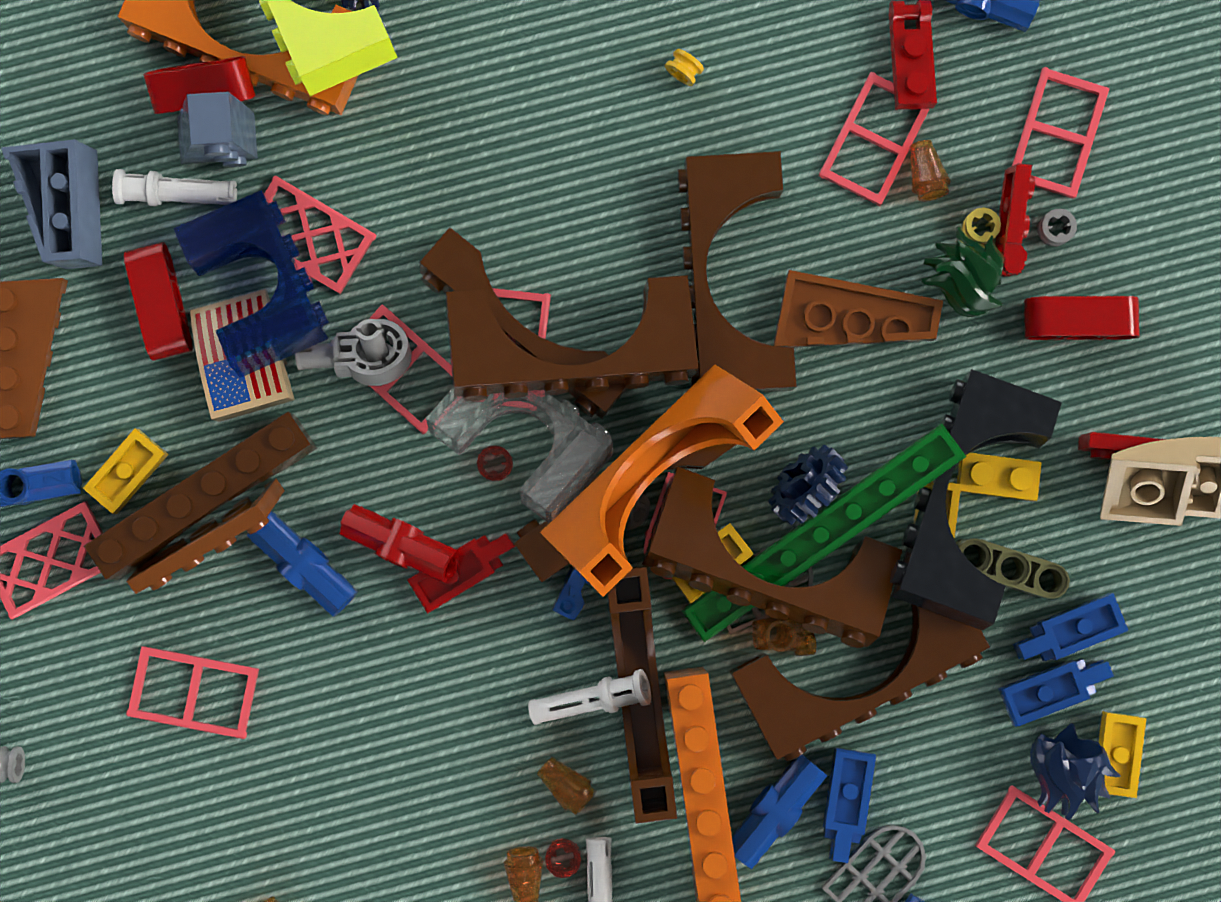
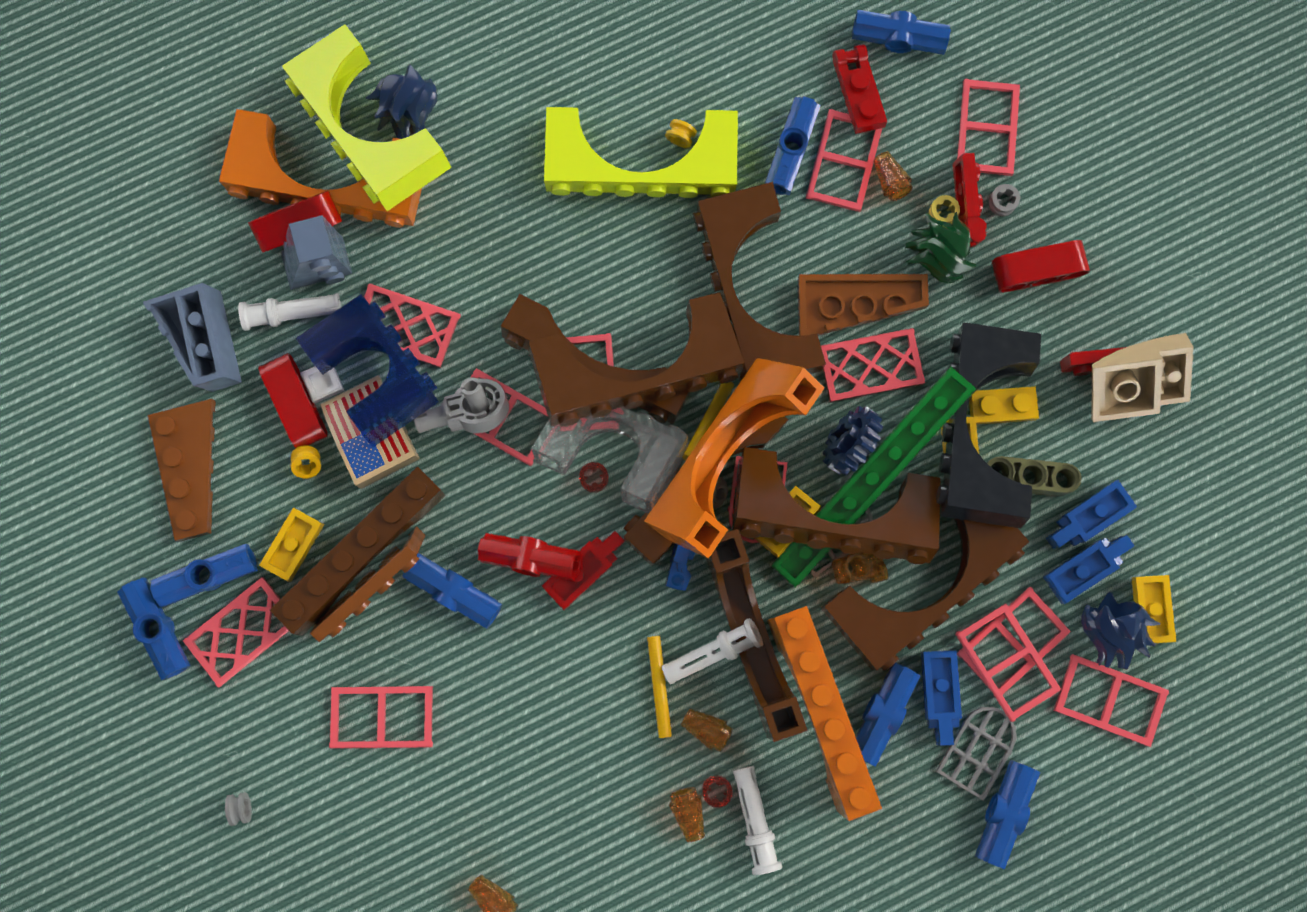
camera: 10 degrees left, 5 degrees down
none -> yellow bush [290,446,321,479]
none -> white tile [300,360,345,404]
none -> neon yellow arch [544,107,738,198]
none -> yellow bar [647,636,672,738]
none -> yellow piece [682,382,734,461]
none -> blue piece [765,96,821,195]
none -> coral window [821,328,925,402]
none -> coral window [955,603,1062,722]
none -> coral window [957,587,1071,695]

